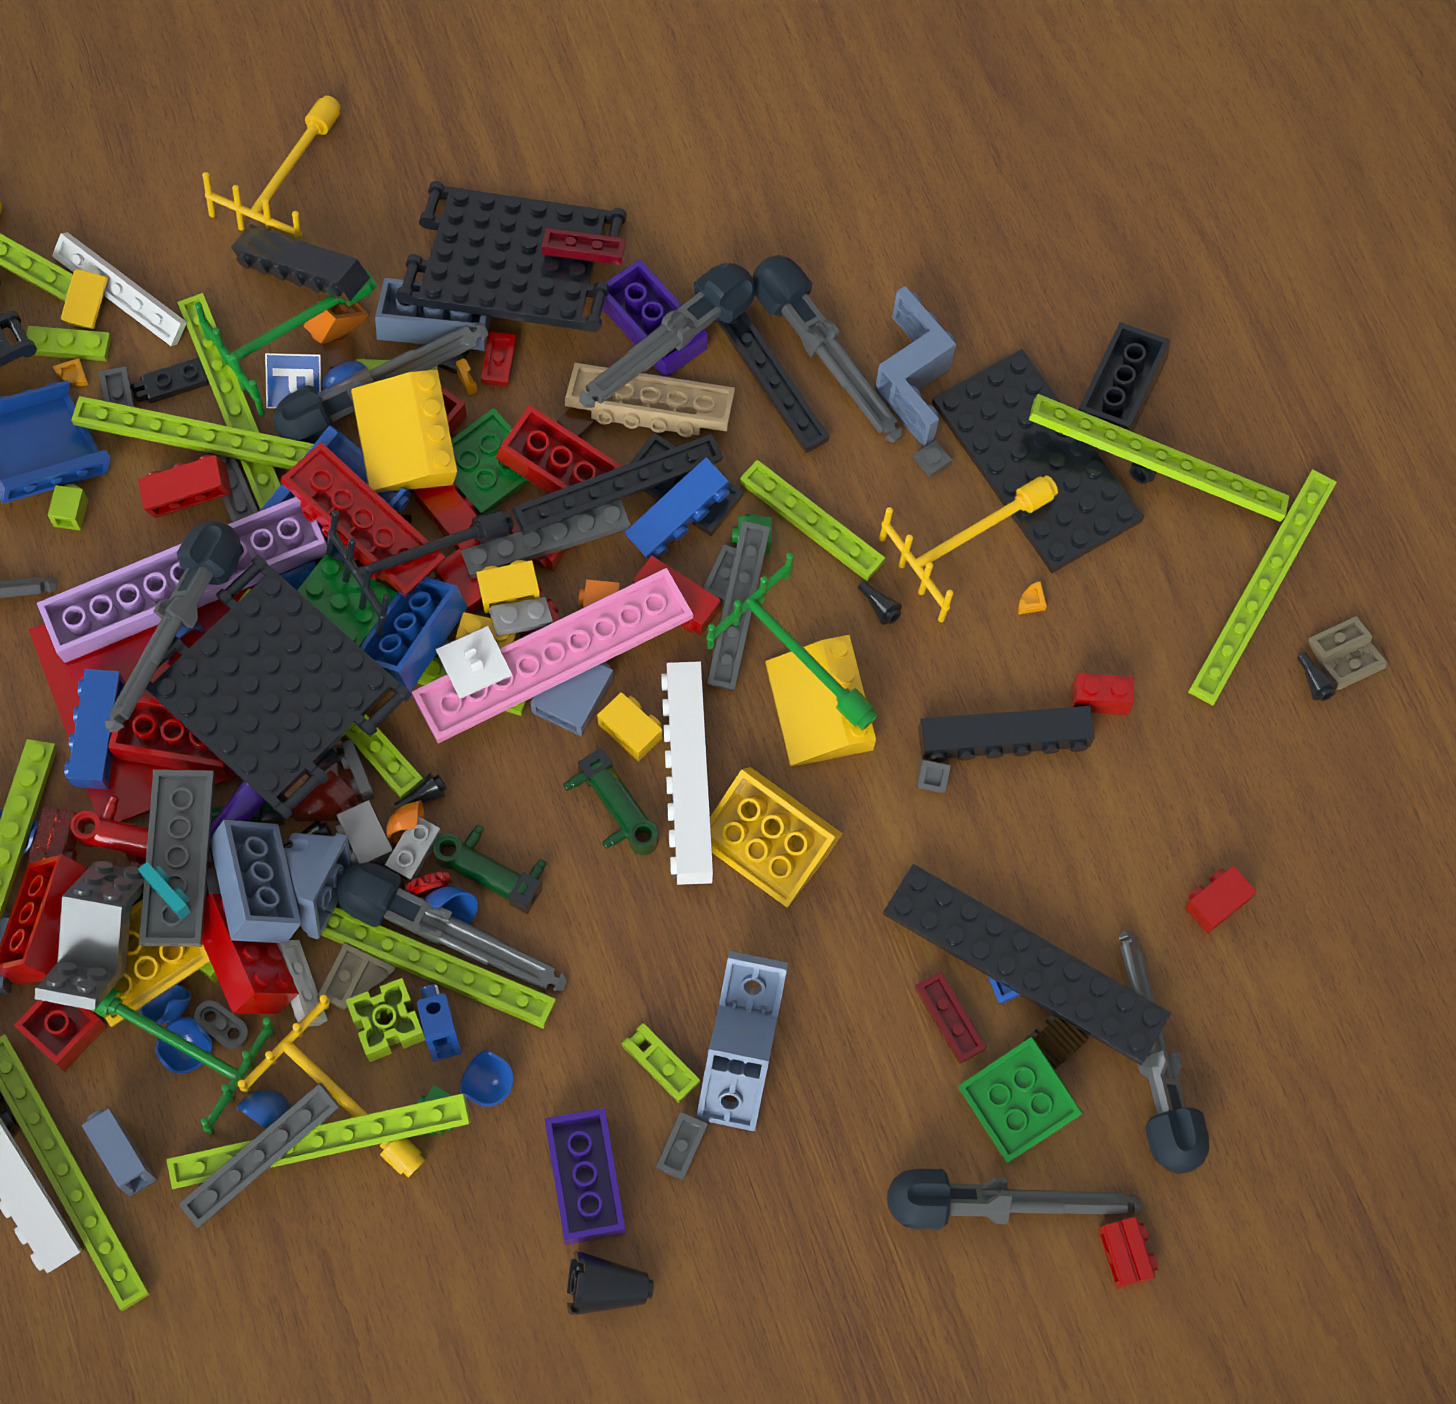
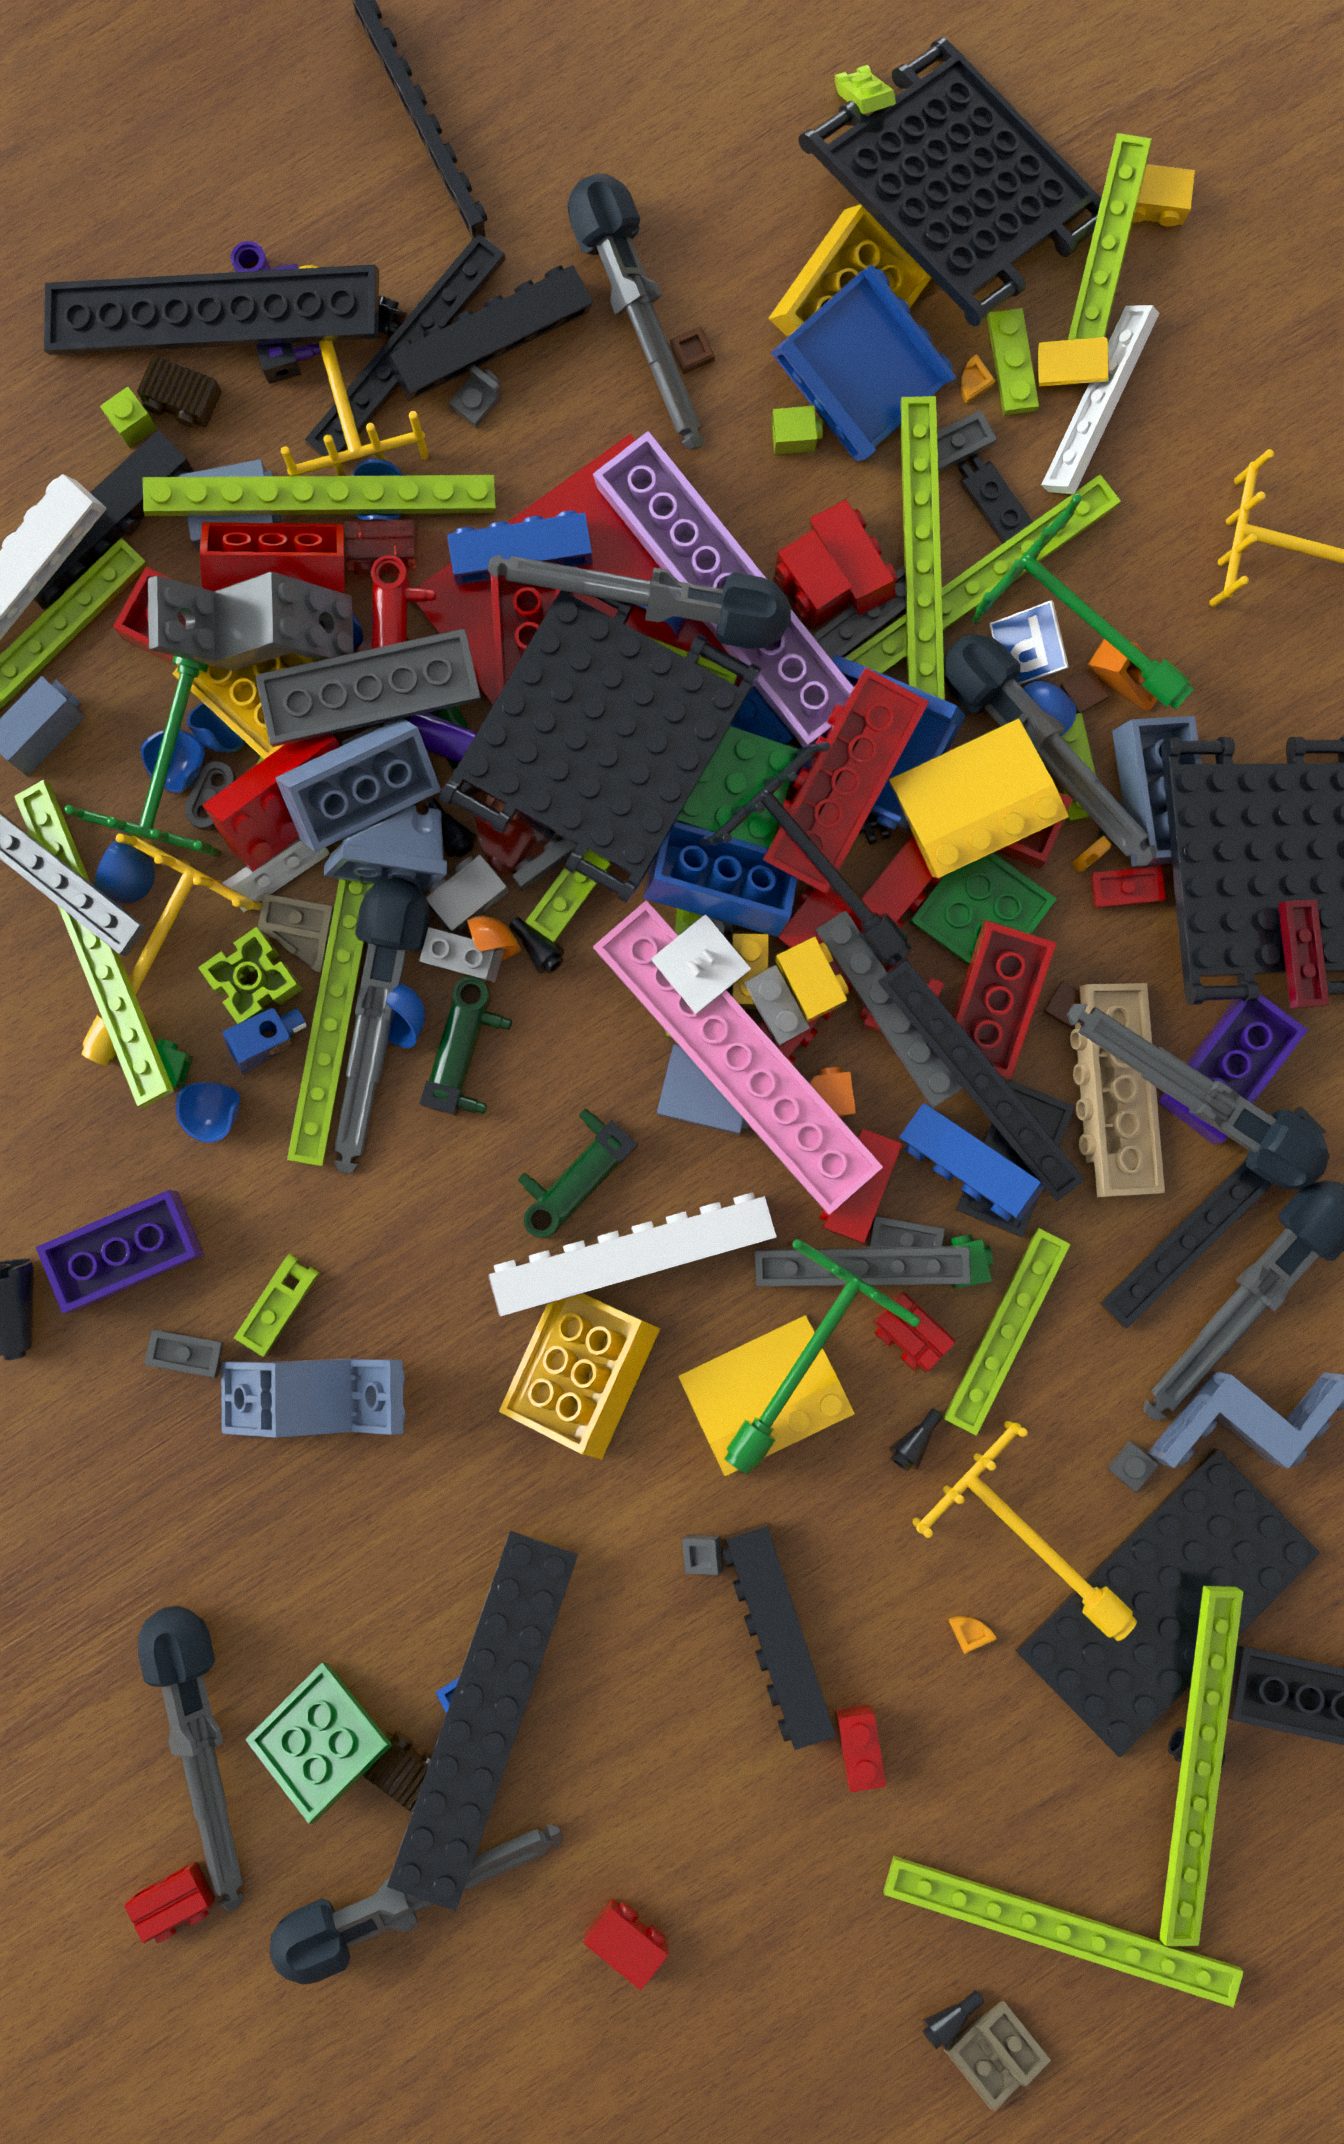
camera: 80 degrees right, 15 degrees up
teal plate [138,862,191,920] -> none
black brick [231,224,370,302] -> none
red gear [405,872,452,898] -> none
yellow brick [597,692,662,762] -> none
dark red plate [915,972,986,1064] -> none
none -> red brick [773,530,852,630]
none -> red brick [872,1291,956,1372]

